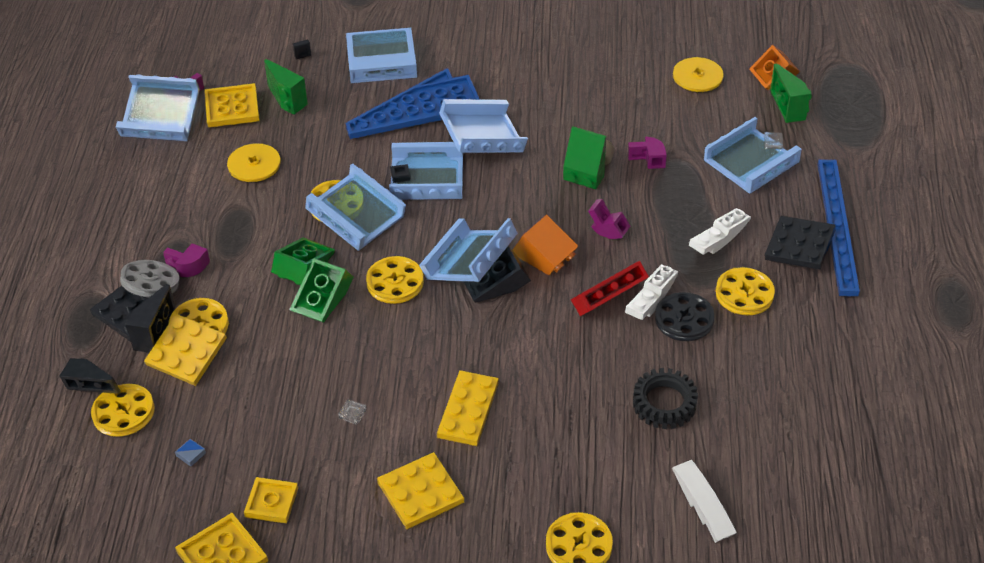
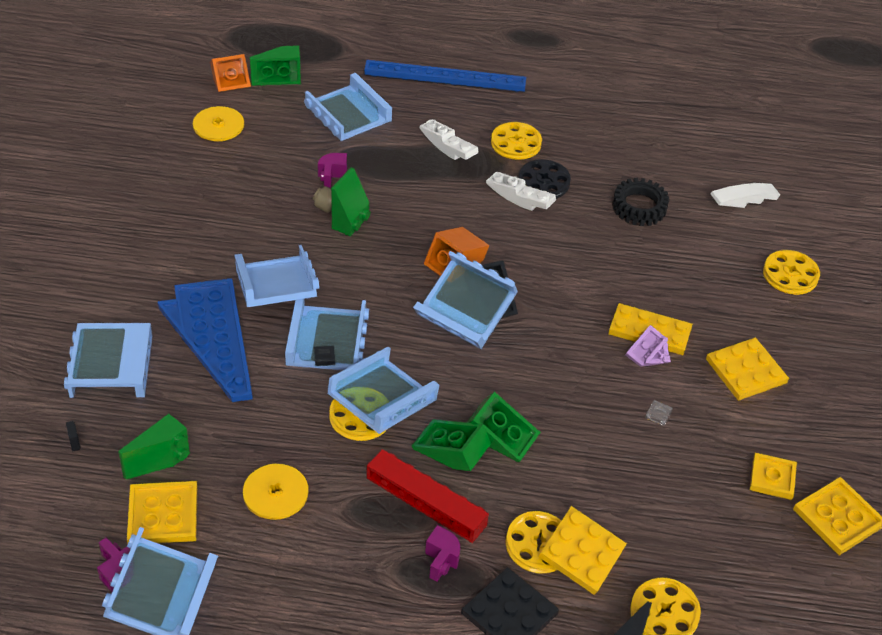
camera: 90 degrees left, 0 degrees up
light grey wedge [120,260,179,297] -> none
black slope [125,284,176,353] -> none
sand blue tile [175,439,206,466] -> none
yellow wedge [366,256,424,304] -> none
red brick [570,260,649,316] -> none
magenta brick [588,199,631,239] -> none
clear tile [764,132,783,149] -> none
black plate [764,216,836,270] -> none
none -> red brick [367,449,489,543]
none -> lavender slope [625,325,671,367]

